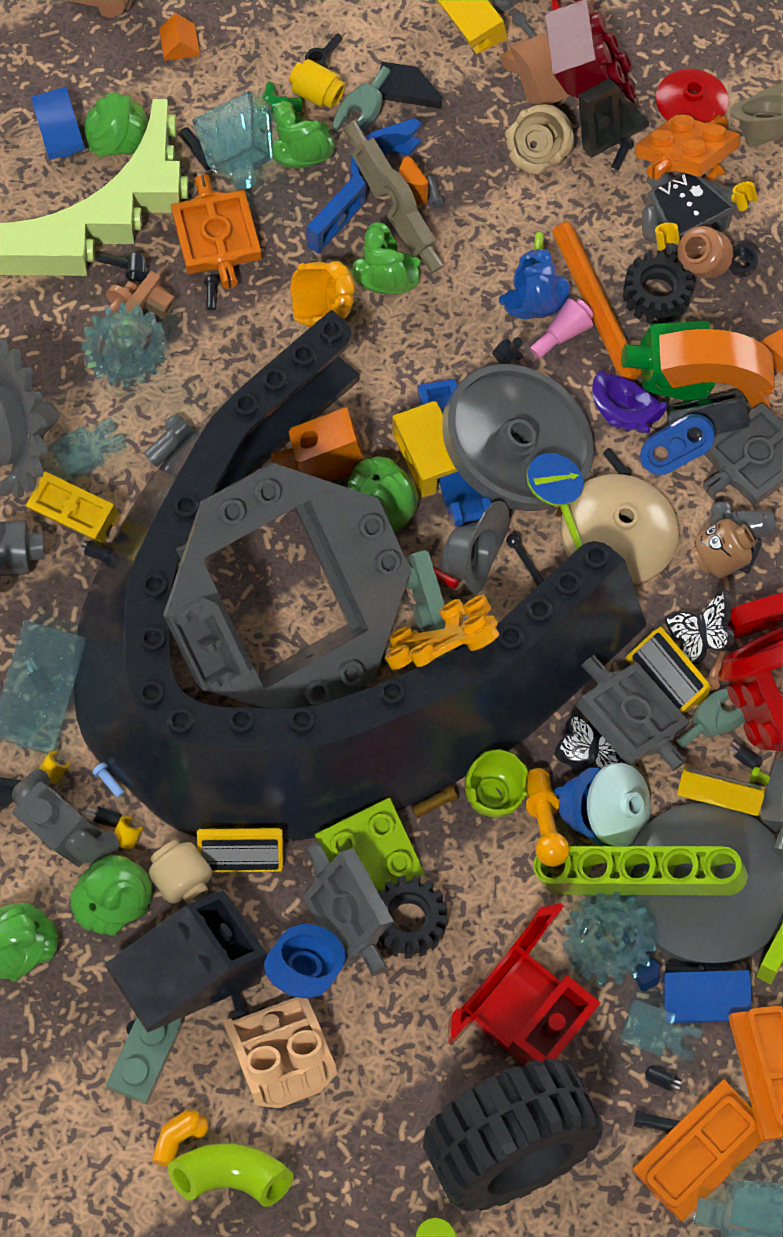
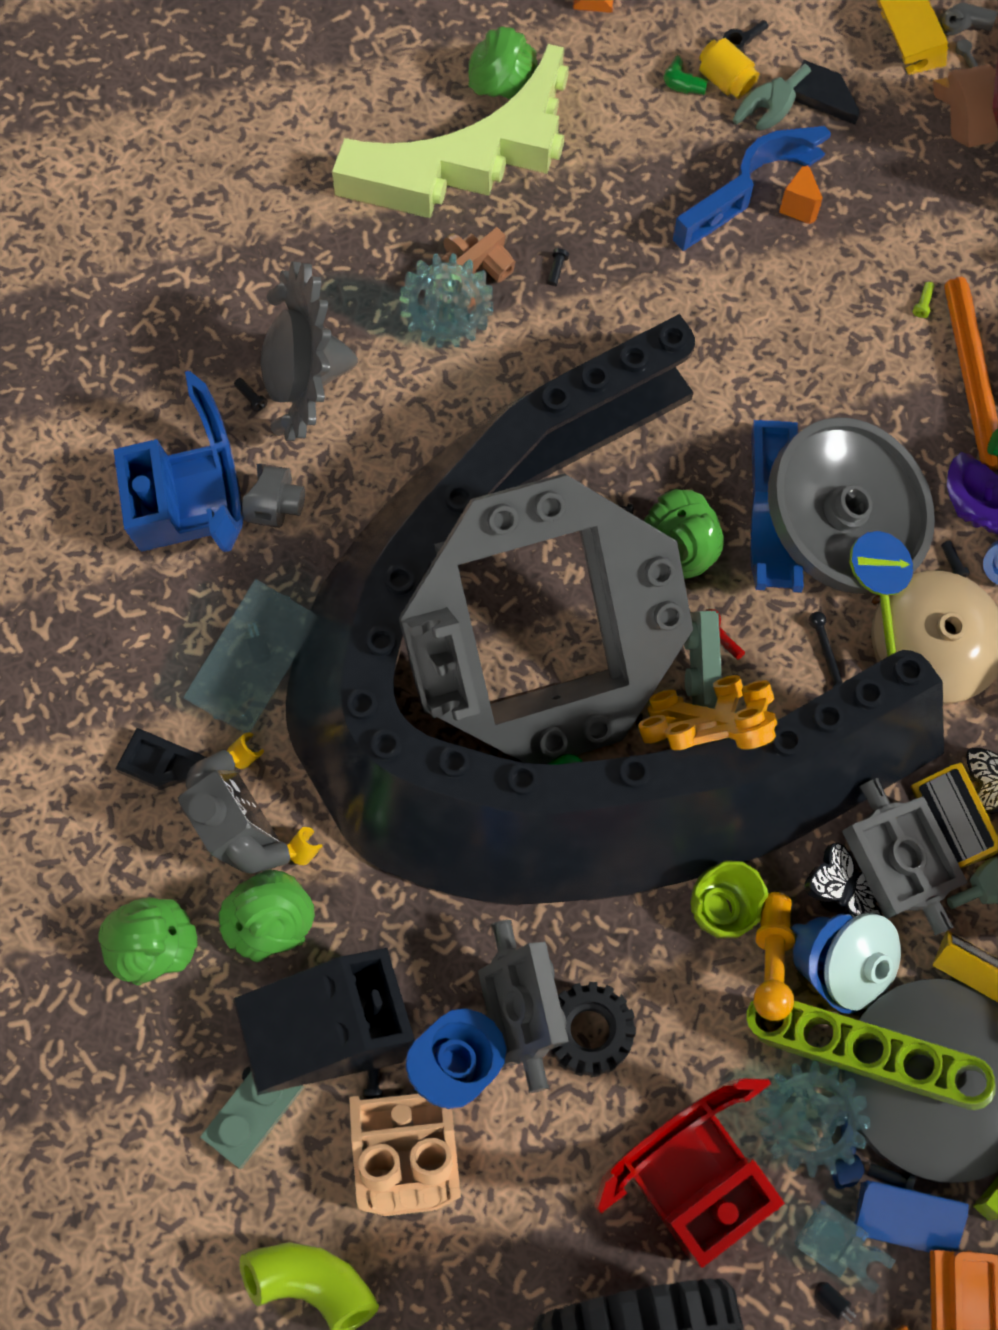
camera: 15 degrees right, 5 degrees up
yellow hinge [25,471,122,544] -> none
blue slope [31,86,85,160] -> none
clear light blue plate [50,417,126,481] -> none
black piece [80,540,111,561] -> none
black piece [86,806,123,827] -> none
light blue piece [92,762,125,798] -> none
black hand [97,252,148,281] -> none
dark grey arm [143,415,191,467] -> none
tan head [149,840,212,904] -> none
light orange arm [151,1110,209,1167] -> none
orange plate [171,174,262,289] -> none
black pin [179,127,218,171] -> none
clear light blue torso [192,91,273,189] -> none
slope [197,828,283,872] -> none
bright green hair [270,101,335,169] -> none
orange torso [271,407,364,481] -> none
light orange hair [290,261,355,327] -> none
lime hinge [314,798,425,891] -> none
dark tan piece [343,121,444,274] -> none
bright green hair [352,222,421,295] -> none
yellow panel [392,401,458,497] -> none
pearl gold piece [411,785,458,818] -> none
dark grey piece [427,175,444,208] -> none
dark grey piece [440,501,509,594] -> none
black hand [492,337,523,364] -> none
blue hair [499,249,570,320] -> none
tan hair [505,104,574,175] -> none
bright pink cone [529,298,594,359] -> none

